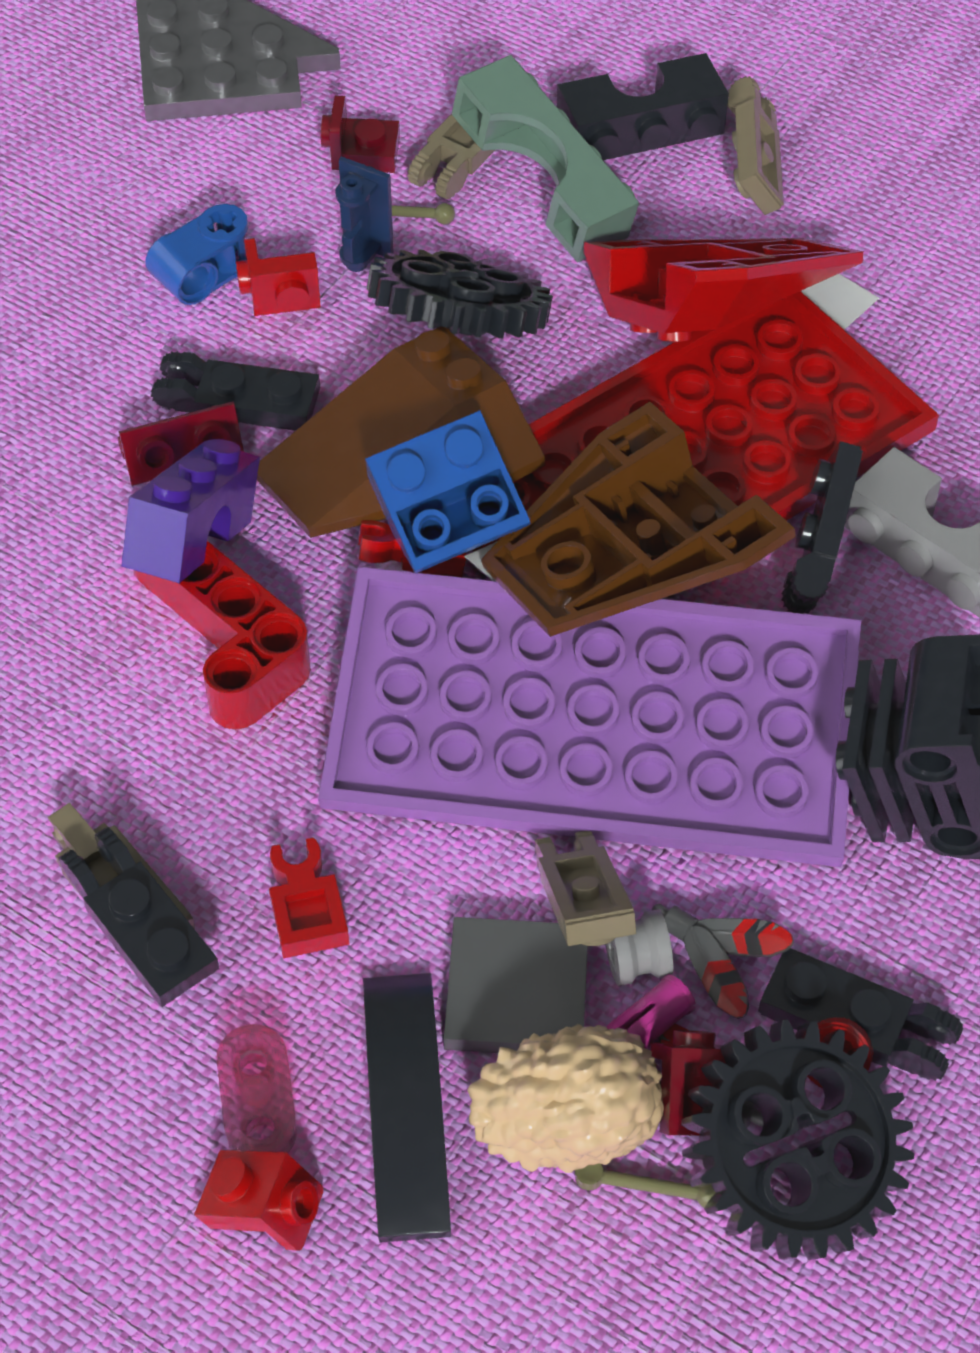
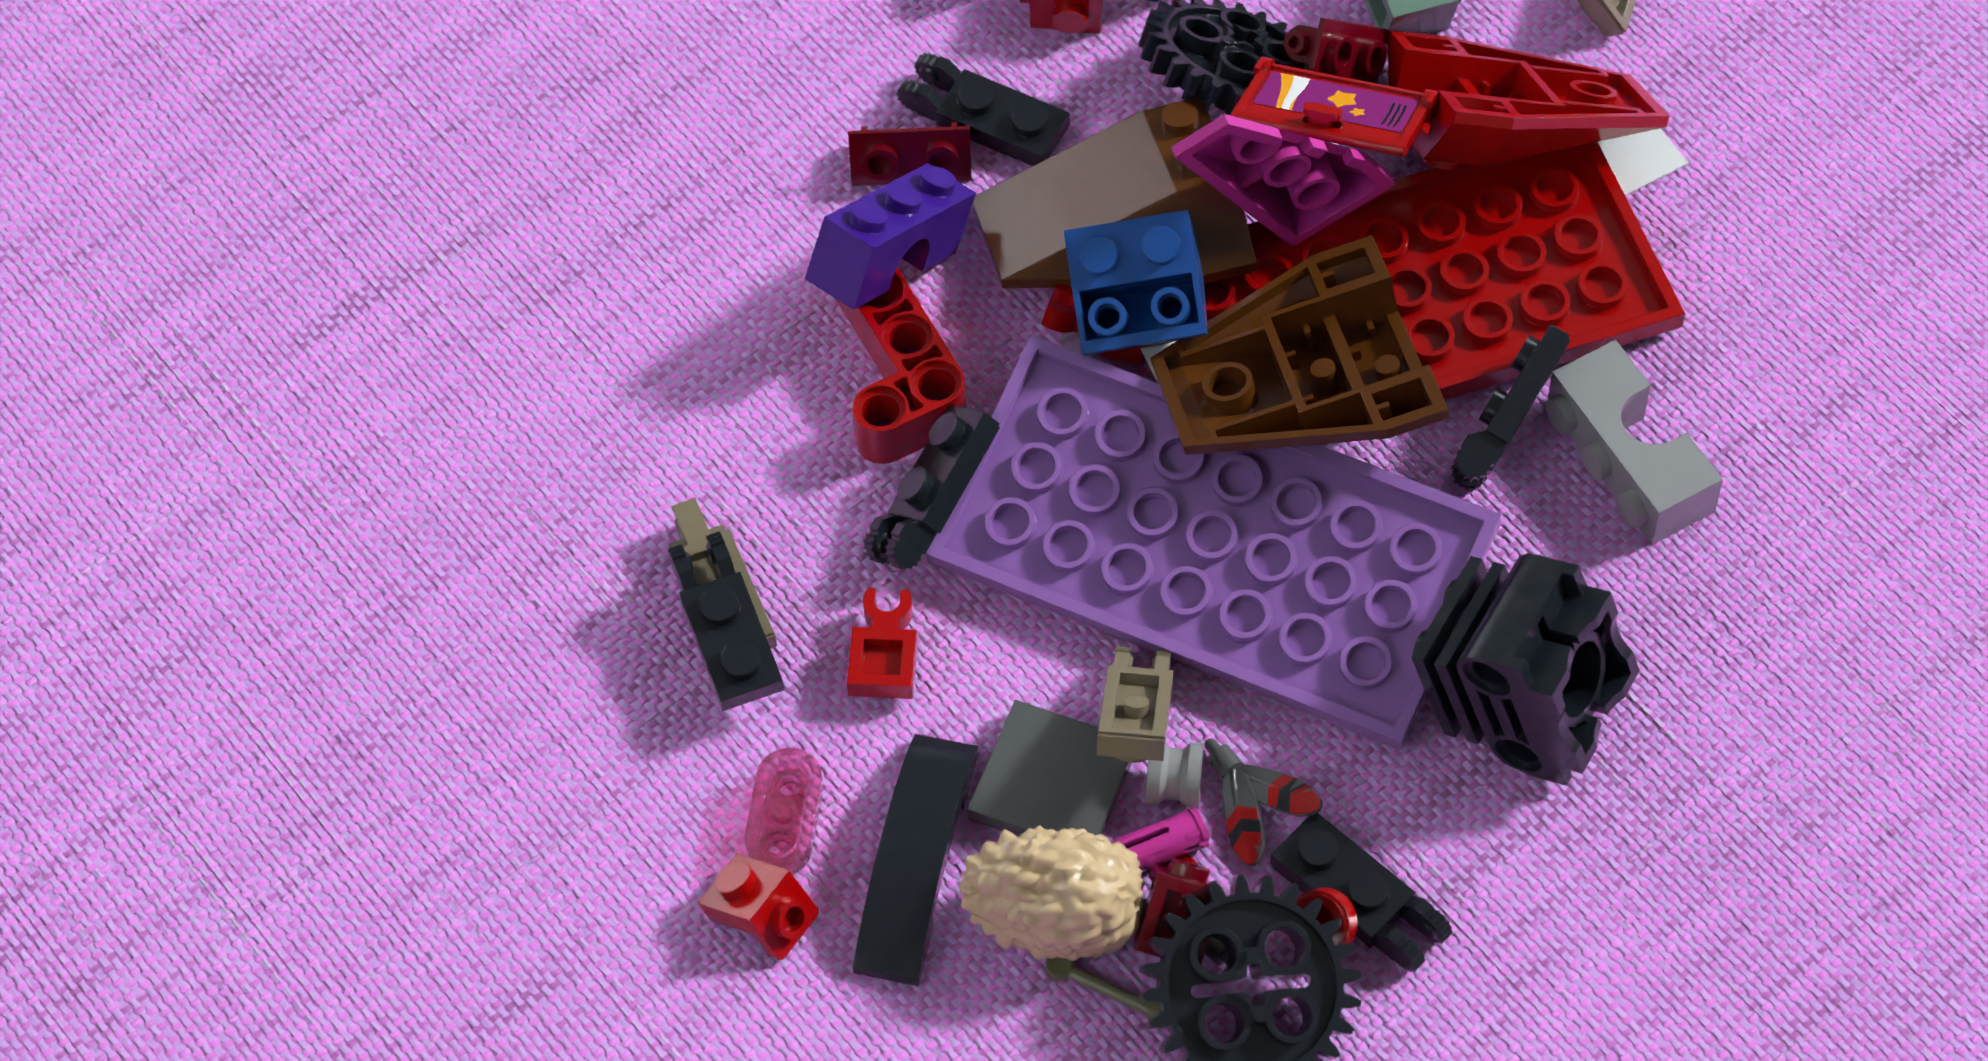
camera: 20 degrees right, 5 degrees up
none -> black hinge [863,405,1000,570]
none -> dark pink wedge [1171,114,1396,248]
none -> red door [1231,57,1439,157]
none -> dark red hinge [1283,17,1390,84]

